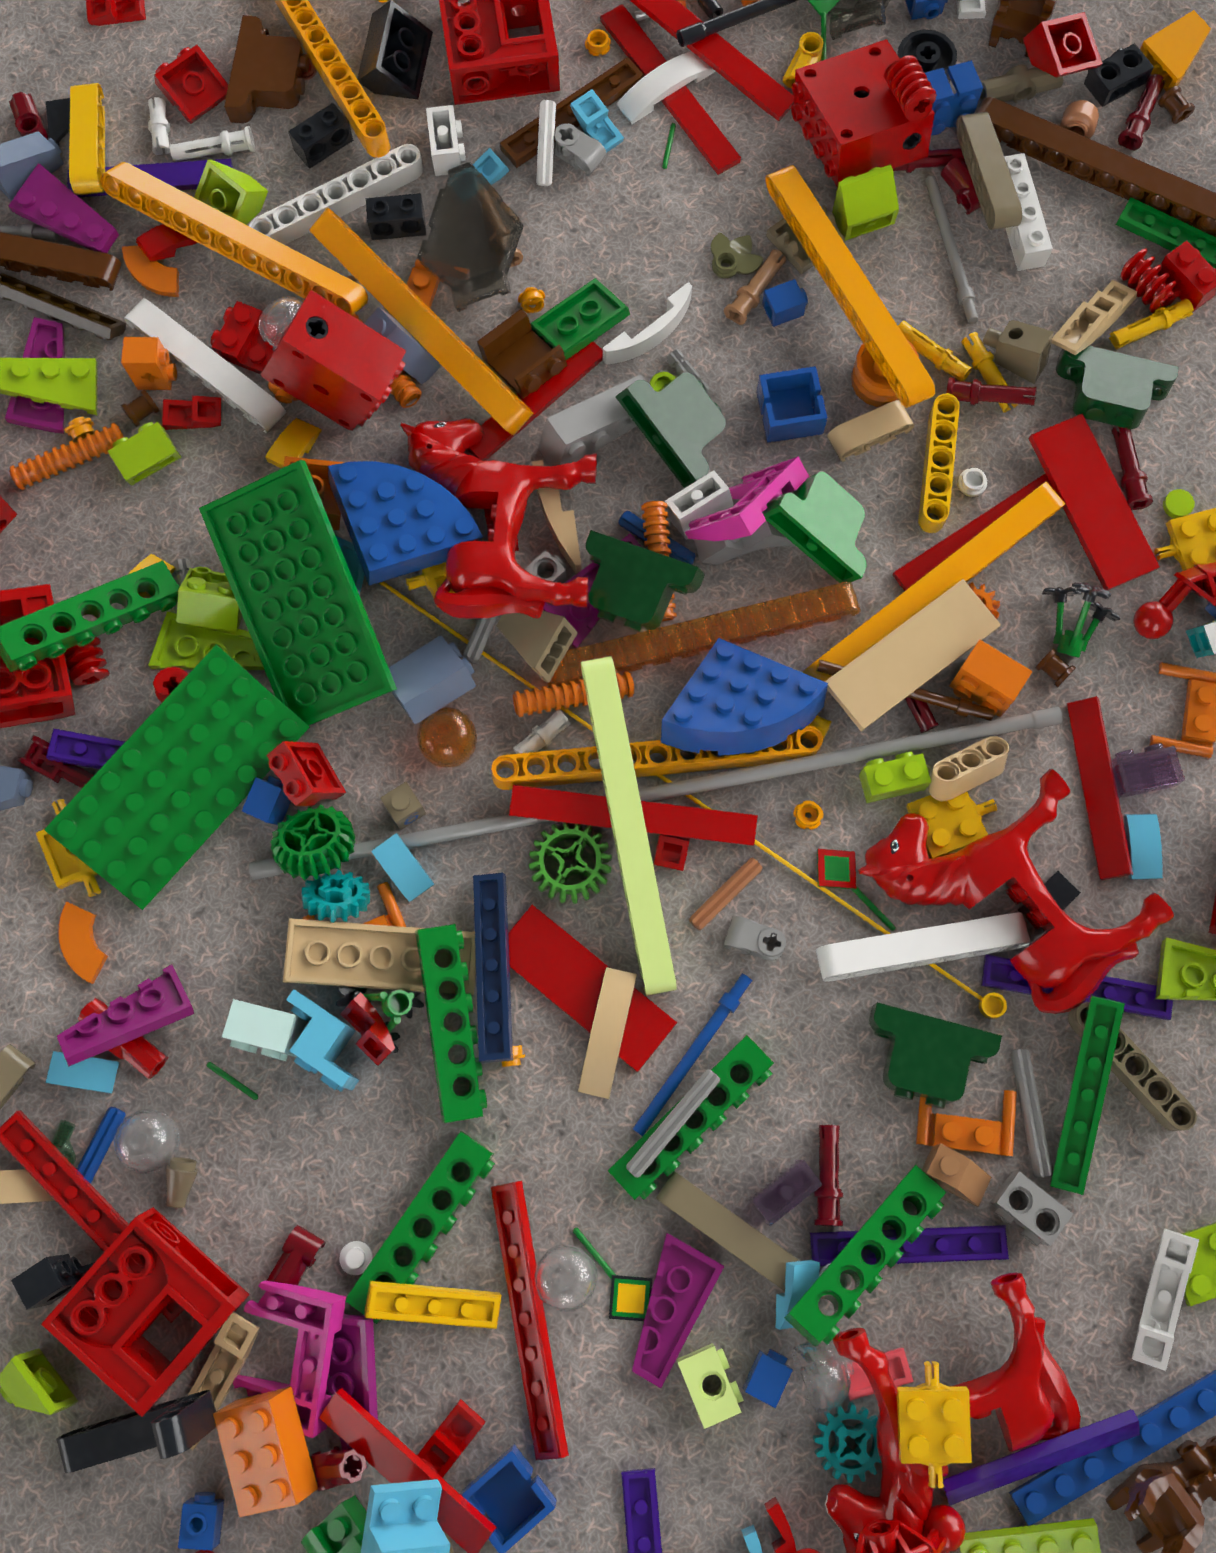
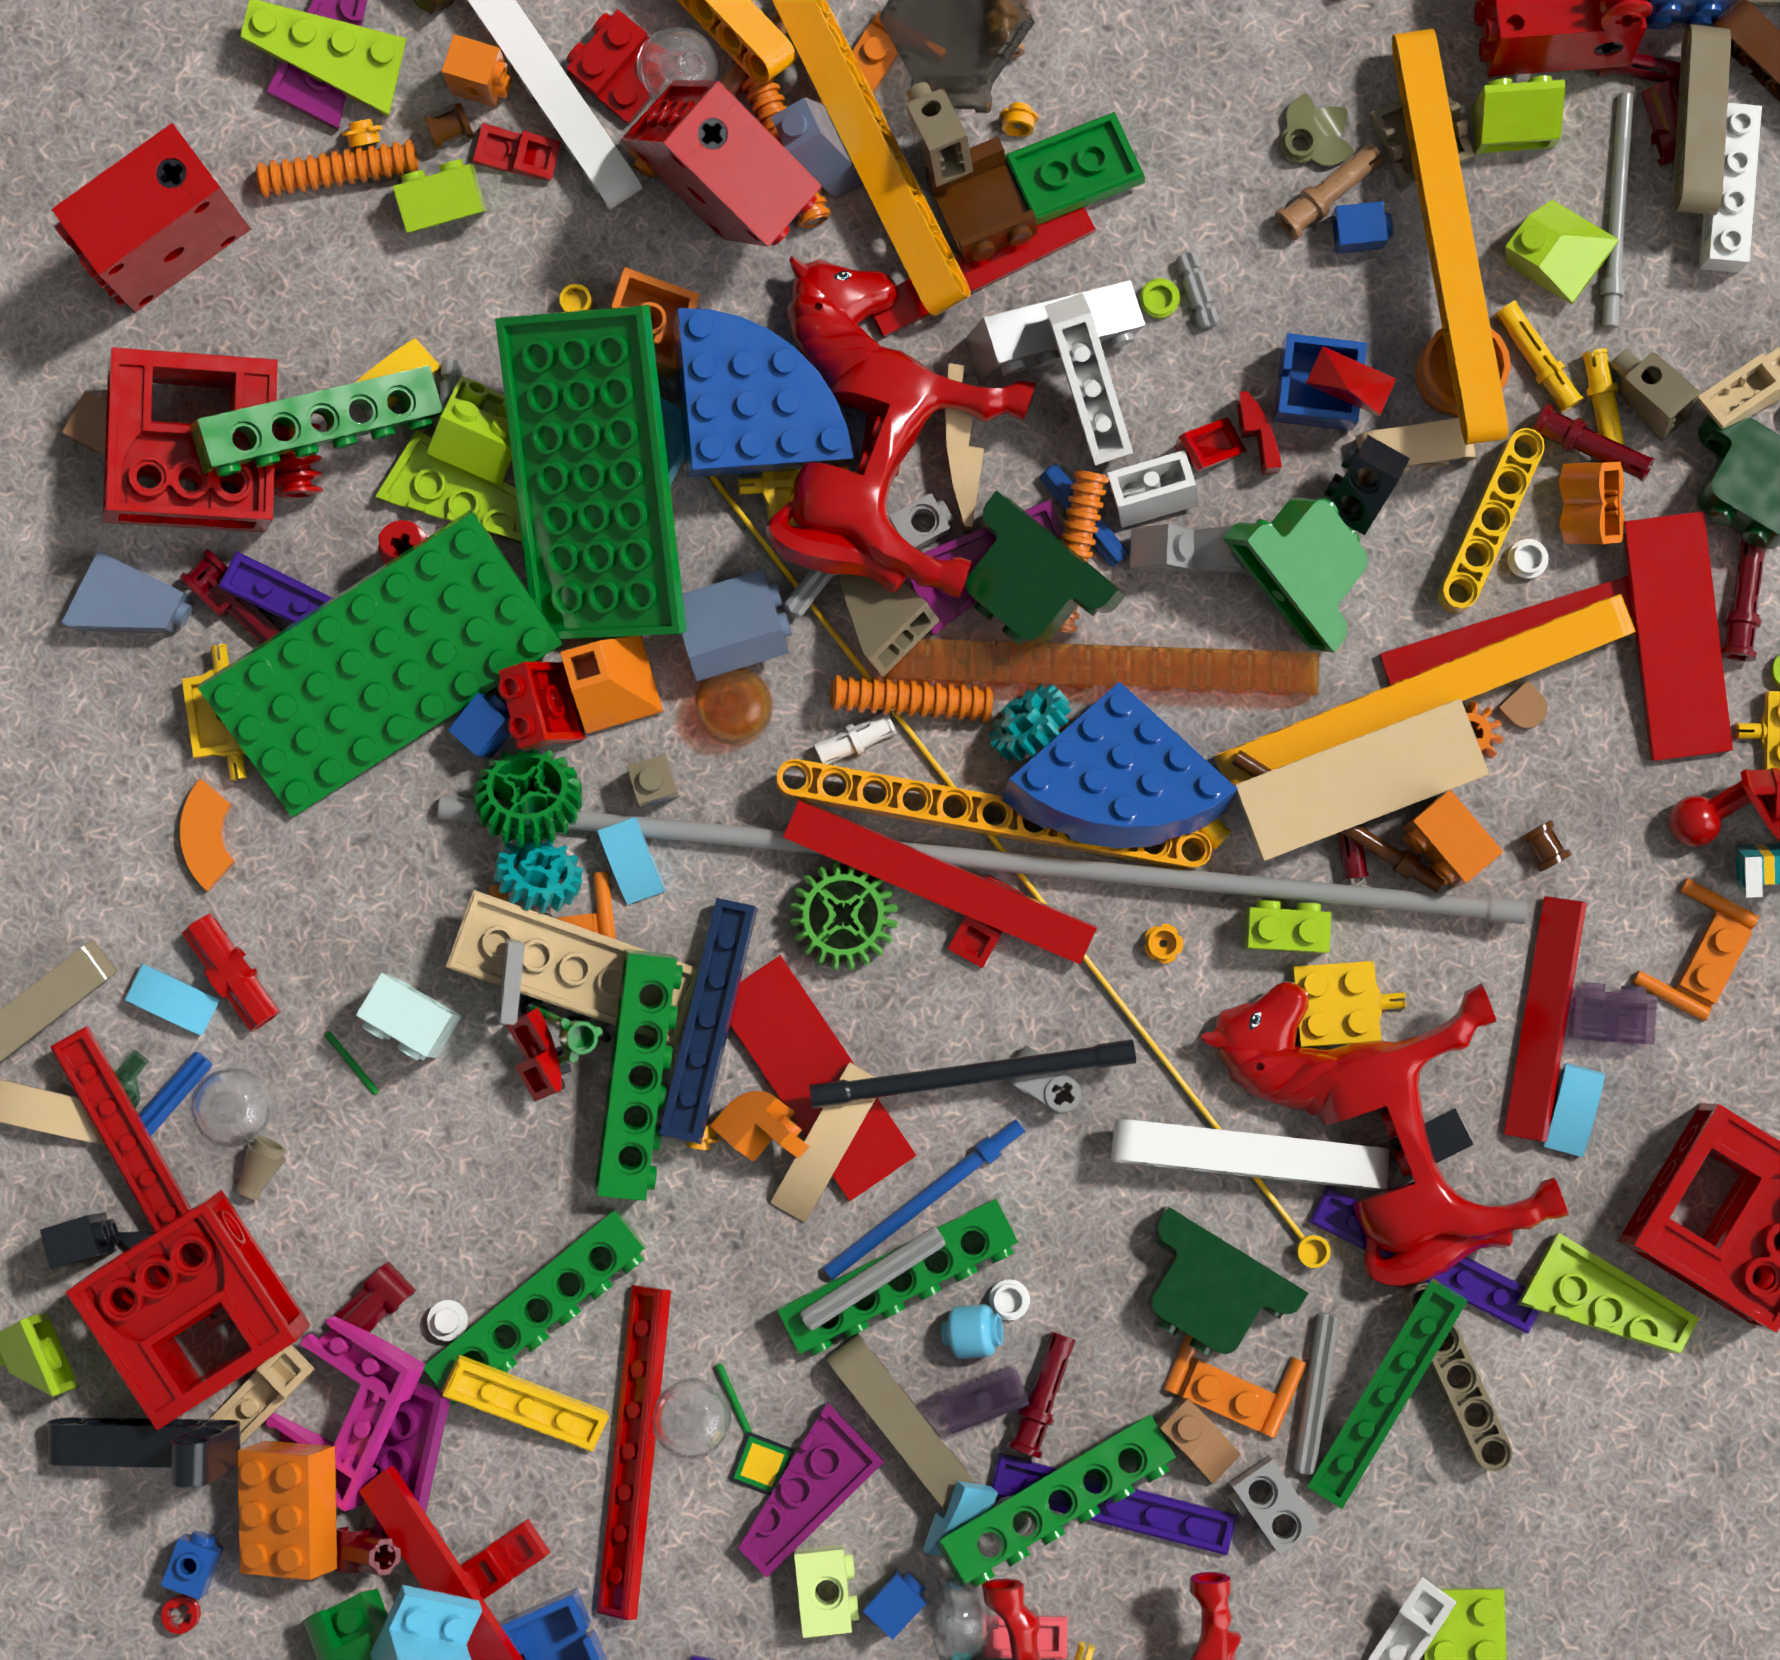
camera: 15 degrees right, 10 degrees up
magenta wing [57,964,194,1066] -> none
yellow slope [265,418,322,469] -> none
medium azure bracket [286,989,359,1092] -> none
yellowish green beam [581,656,677,996] -> none
white slope [603,282,692,365] -> none
brick [615,372,726,488] -> none
dark pink wedge [685,457,809,541] -> none
nougat axle [689,858,762,930] -> none
piece [817,849,896,931] -> none
tan beam [929,736,1009,801] -> none
plant [1042,582,1120,658] -> none
none -> light grey tile [498,939,525,1025]
none -> orange slope [560,636,664,734]
none -> orange brick [710,1091,809,1162]
none -> black piece [809,1039,1136,1109]
none -> dark tan torso [906,82,973,187]
none -> medium azure head [941,1304,1004,1359]
none -> teal gear [989,684,1071,761]
none -> white plate [989,1279,1030,1321]
none -> white brick [1045,293,1133,466]
none -> red slope [1174,417,1247,471]
none -> red slope [1236,391,1282,475]
none -> red slope [1305,346,1396,416]
none -> black brick [1324,435,1410,535]
none -> medium nougat tile [1497,680,1547,729]
none -> lime slope [1505,199,1619,305]
none -> orange brick [1559,462,1624,544]

